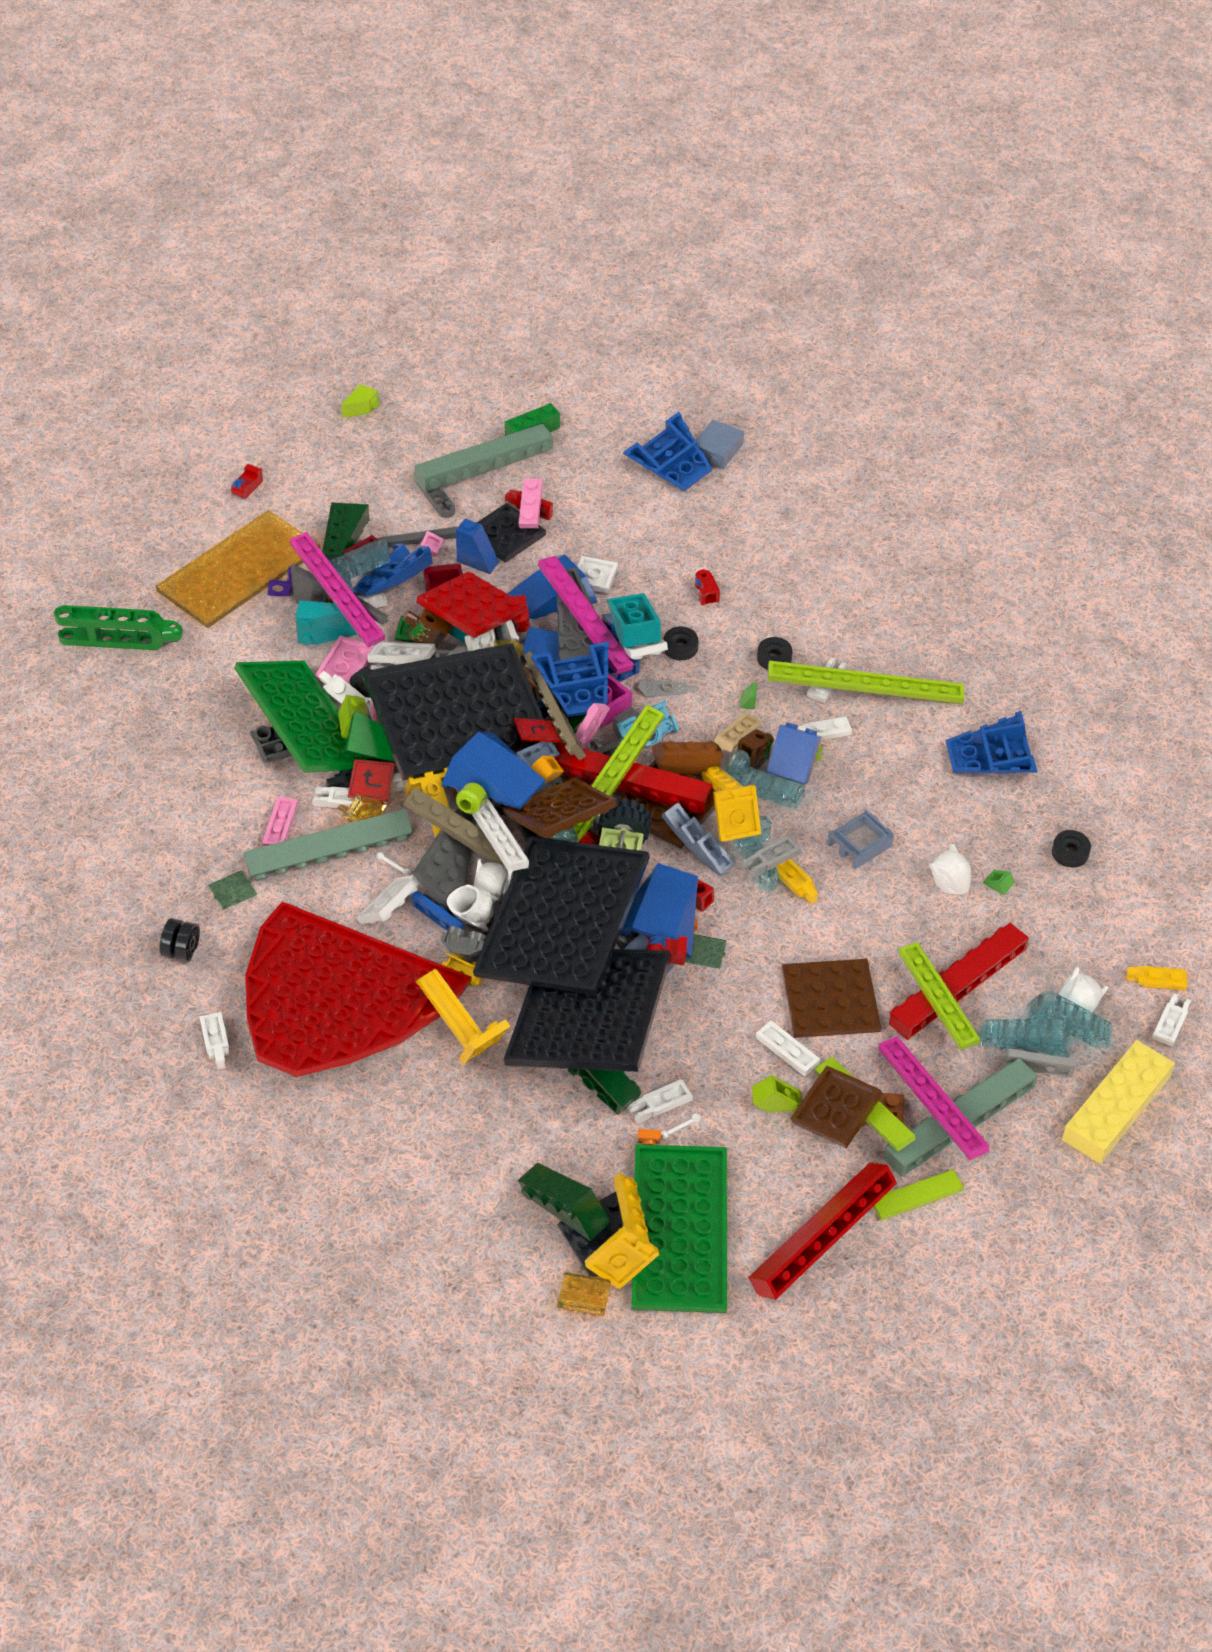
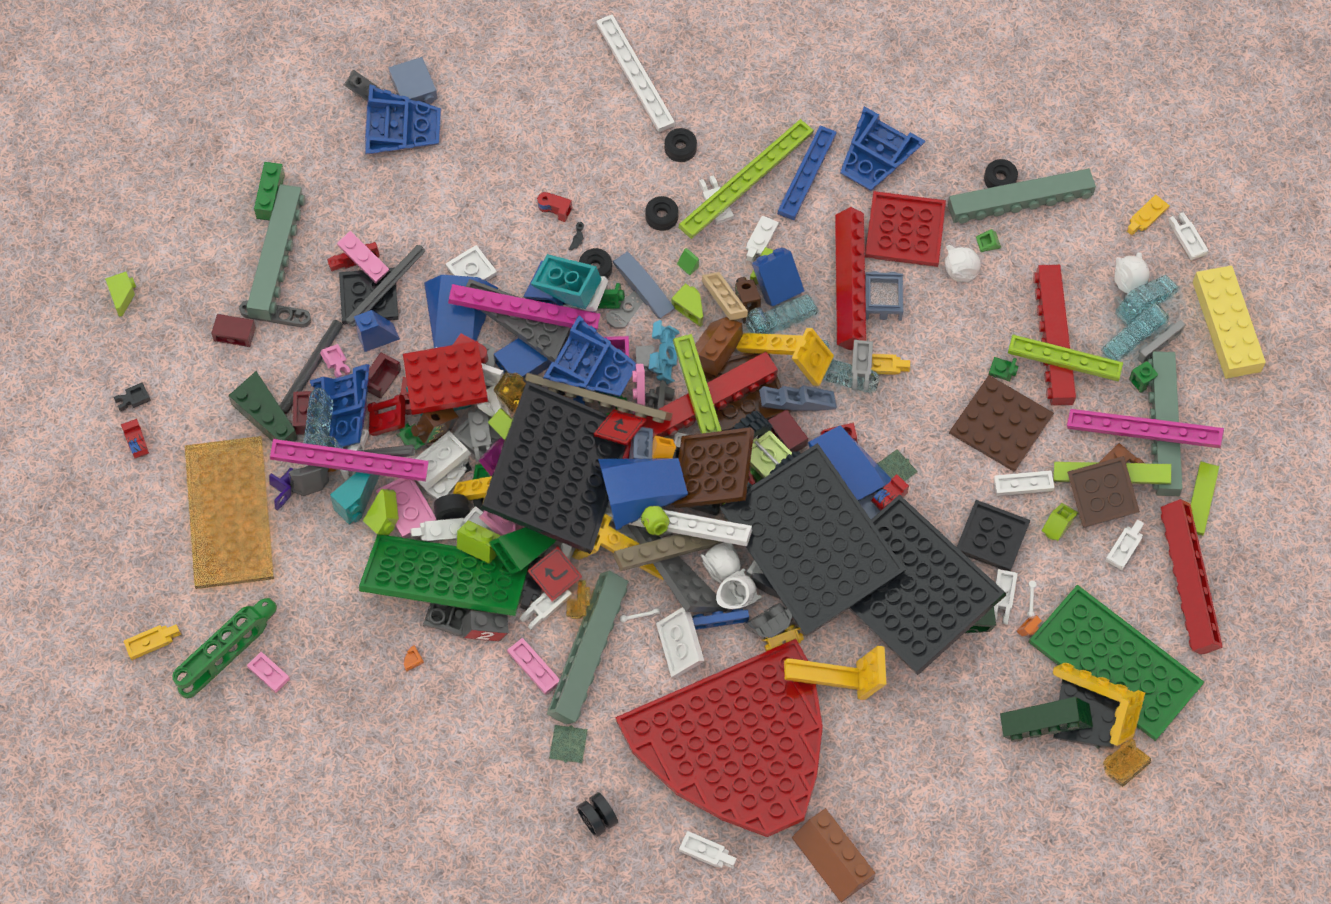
camera: 50 degrees left, 15 degrees up
none -> black plate [113,382,151,412]
none -> yellow hinge [123,624,181,661]
none -> dark red panel [211,314,256,347]
none -> bright pink plate [247,652,290,693]
none -> dark grey hips [344,70,380,102]
none -> dark grey axle [346,245,425,327]
none -> lime slope [363,489,399,535]
none -> red plate [367,394,405,436]
none -> orange tile [404,645,424,672]
none -> dark grey brick [462,611,509,641]
none -> black piece [569,222,584,250]
none -> white plate [596,15,675,133]
none -> green bracket [598,283,625,309]
none -> sand blue slope [613,251,674,319]
none -> black tyre [664,128,697,162]
none -> lime slope [671,283,703,327]
none -> dark red panel [768,410,808,453]
none -> blue plate [777,125,836,220]
none -> dark orange slope [792,808,876,903]
none -> red brick [835,207,866,350]
none -> red plate [865,191,946,267]
none -> sand green brick [947,168,1096,224]
none -> black plate [957,500,1030,572]
none -> green bracket [988,357,1019,382]
none -> white hinge [1105,519,1144,571]
none -> green bracket [1129,361,1158,393]

